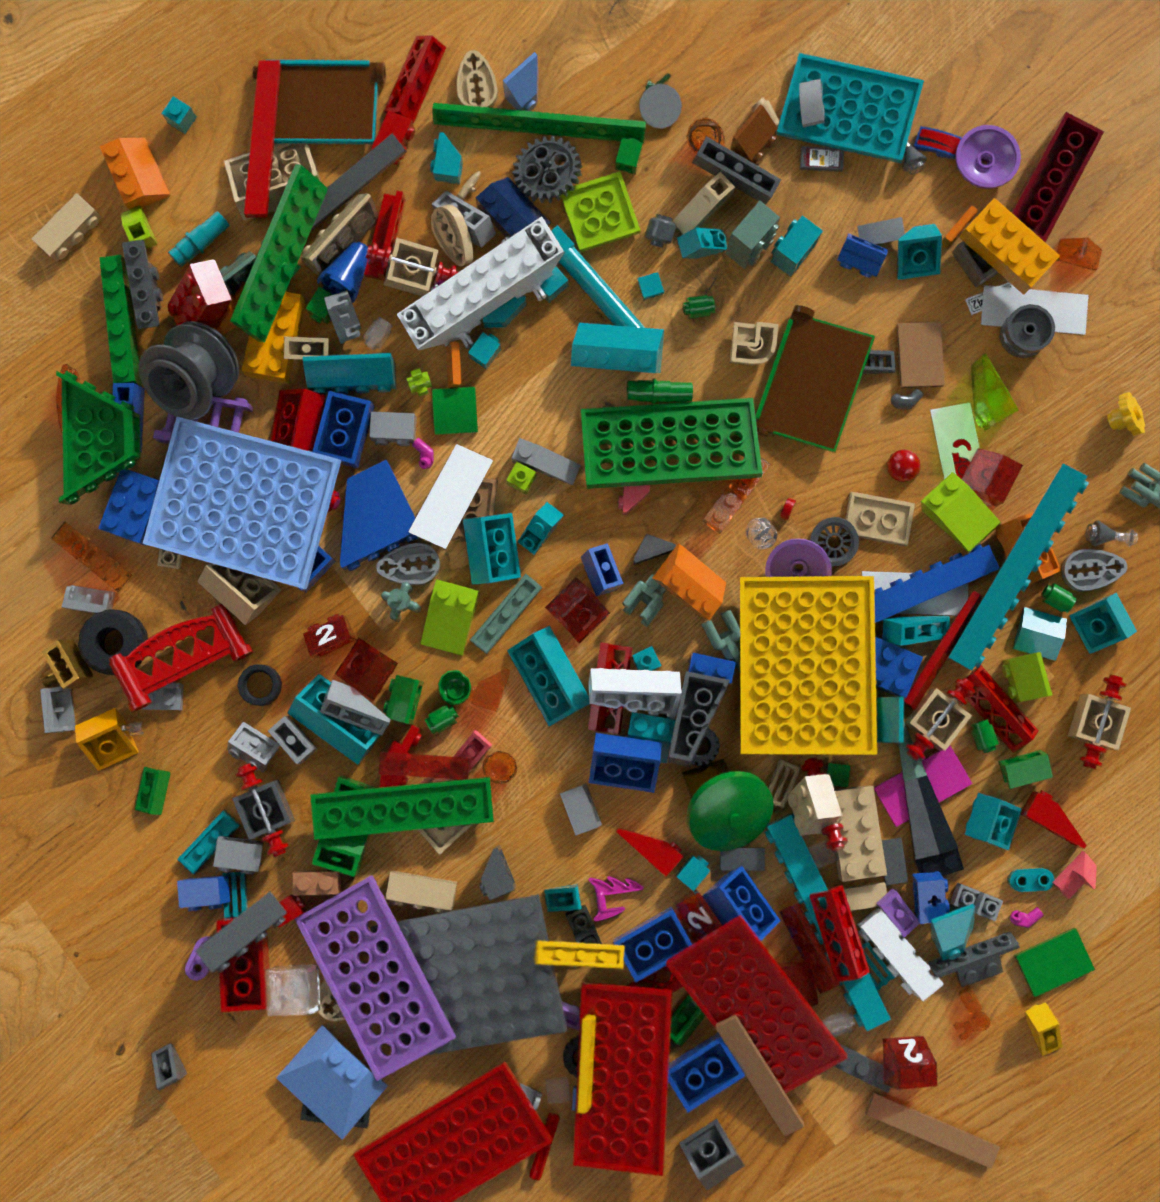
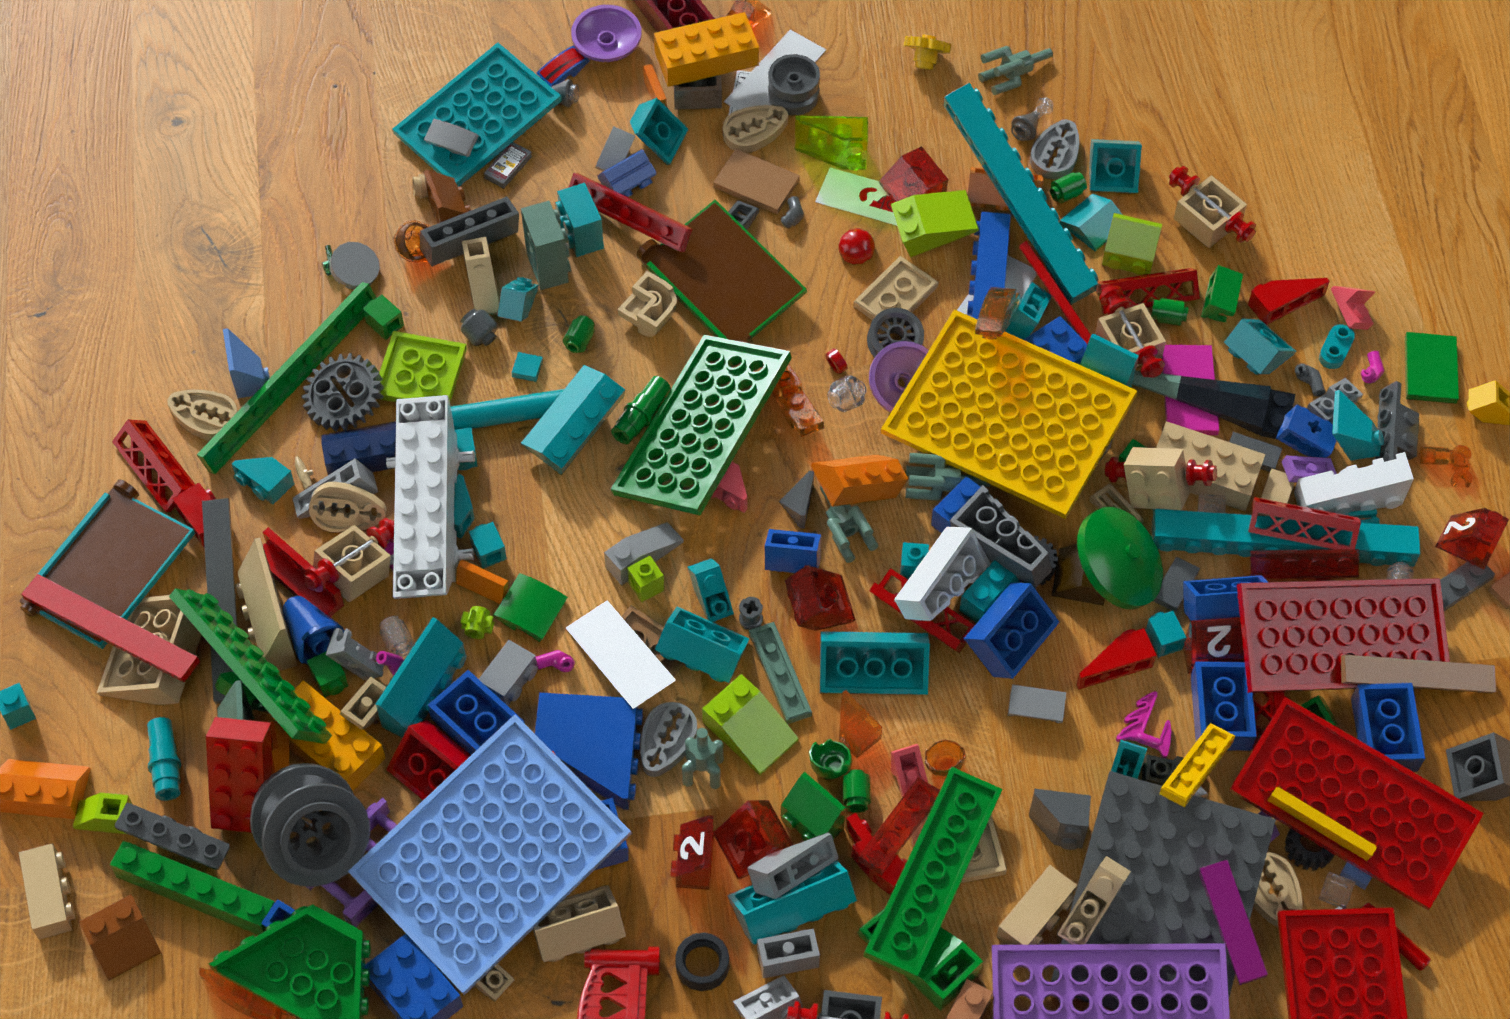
camera: 60 degrees left, 25 degrees down
none -> dark orange slope [79,894,161,981]
none -> dark pink arm [376,651,404,677]
none -> red tile [568,173,693,252]
none -> tan piece [723,105,788,153]
none -> dark grey bush [739,597,763,630]
none -> clear orange slope [975,287,1020,339]
none -> tan slope [1057,856,1131,944]
none -> magenta slope [1199,860,1268,985]
none -> tan piece [1253,852,1303,928]
none -> dark grey arm [1295,363,1326,397]

